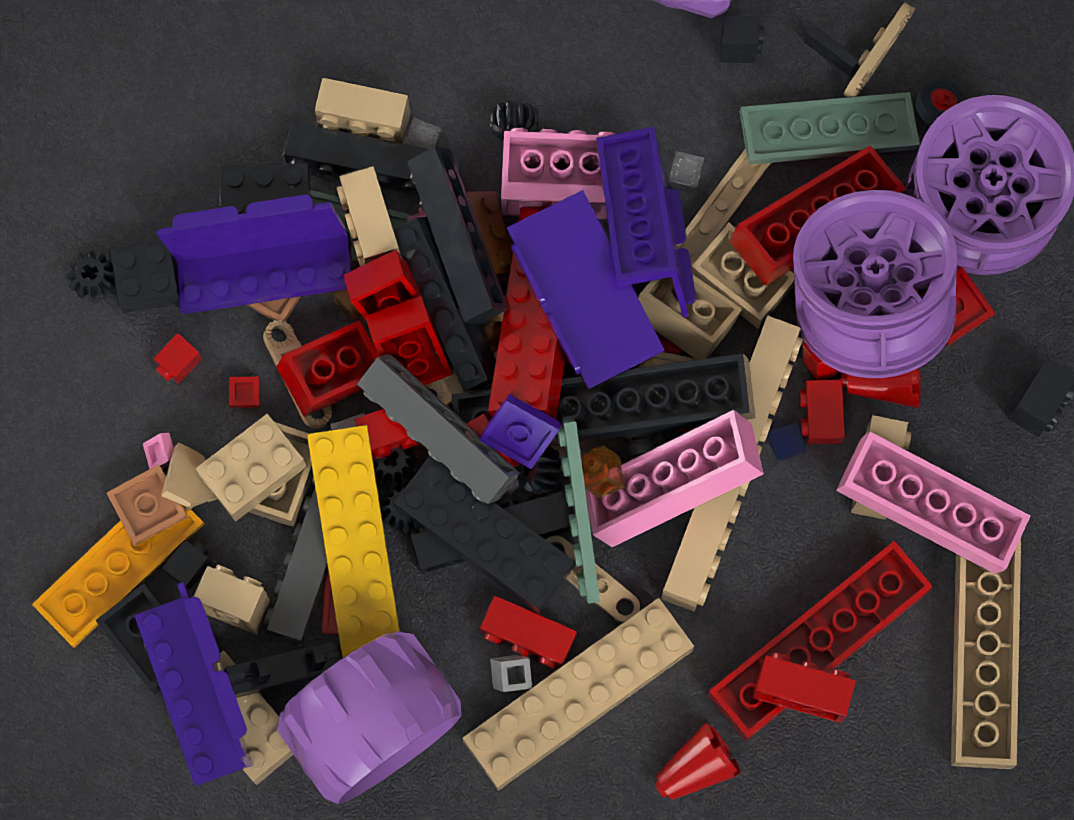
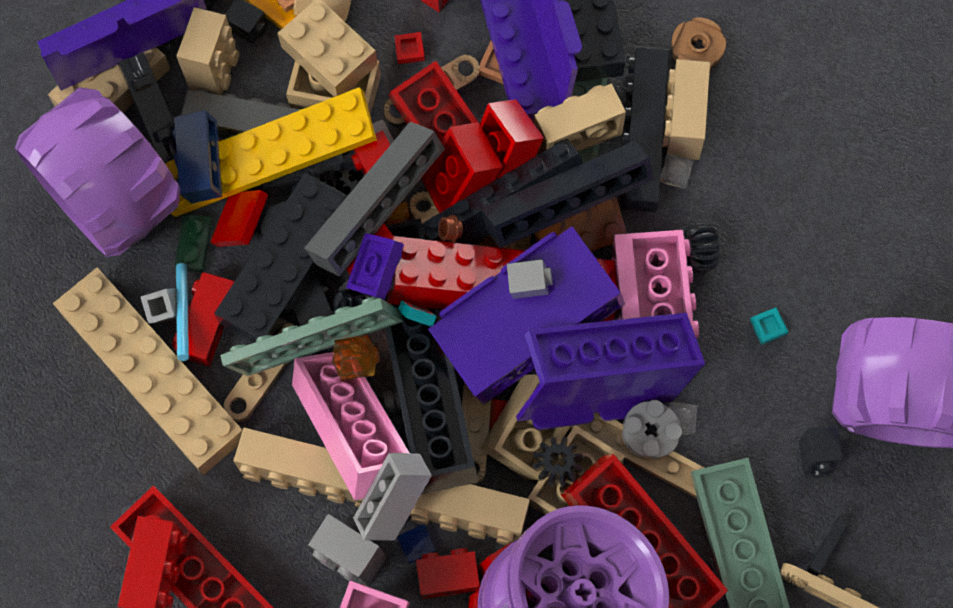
camera: 85 degrees right, 5 degrees down
red cone [654,722,742,800] -> none
none -> dark blue brick [173,110,222,204]
none -> clear green plate [175,214,212,272]
none -> medium azure bar [176,263,189,361]
none -> red tile [210,190,268,247]
none -> light grey brick [308,514,387,586]
none -> light grey brick [353,453,432,540]
none -> teal tile [398,300,436,326]
none -> copper plate [438,215,463,243]
none -> light grey brick [507,260,553,299]
none -> black gear [533,437,583,488]
none -> light grey plate [622,400,682,460]
none -> medium nougat plate [671,17,726,70]
none -> teal tile [750,307,788,345]

